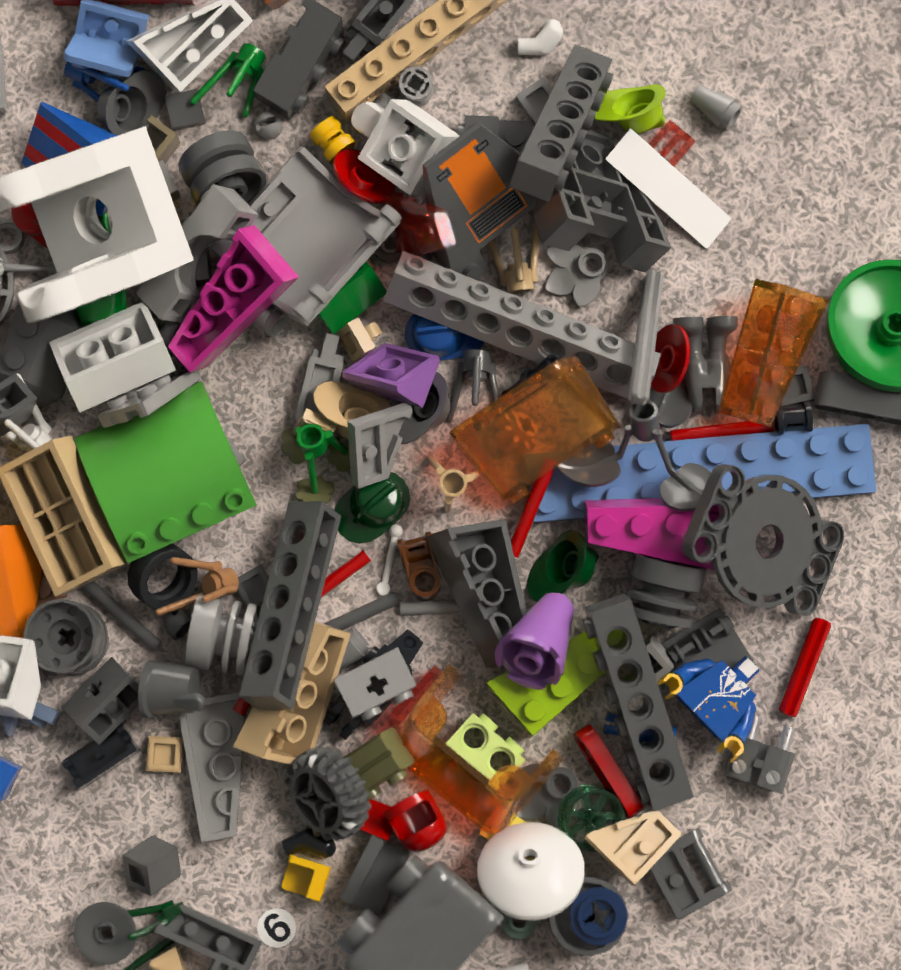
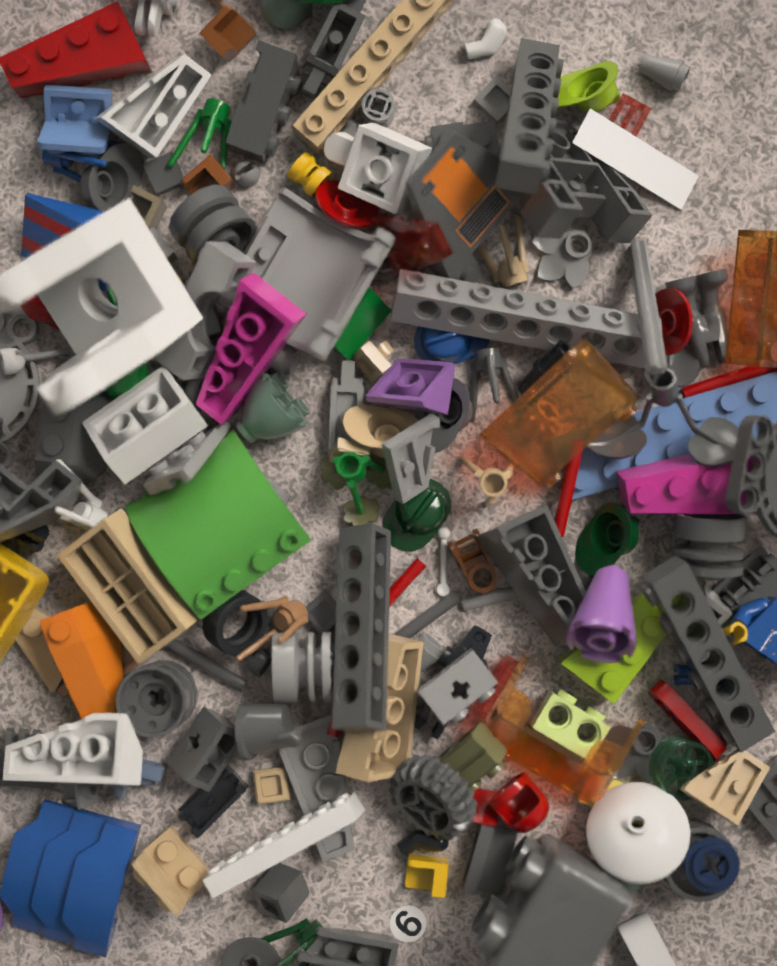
camera: 10 degrees left, 5 degrees up
none -> tan bracket [131,825,210,916]
none -> dark orange panel [181,154,235,194]
none -> white piece [203,792,365,898]
none -> sand green piece [236,372,310,443]

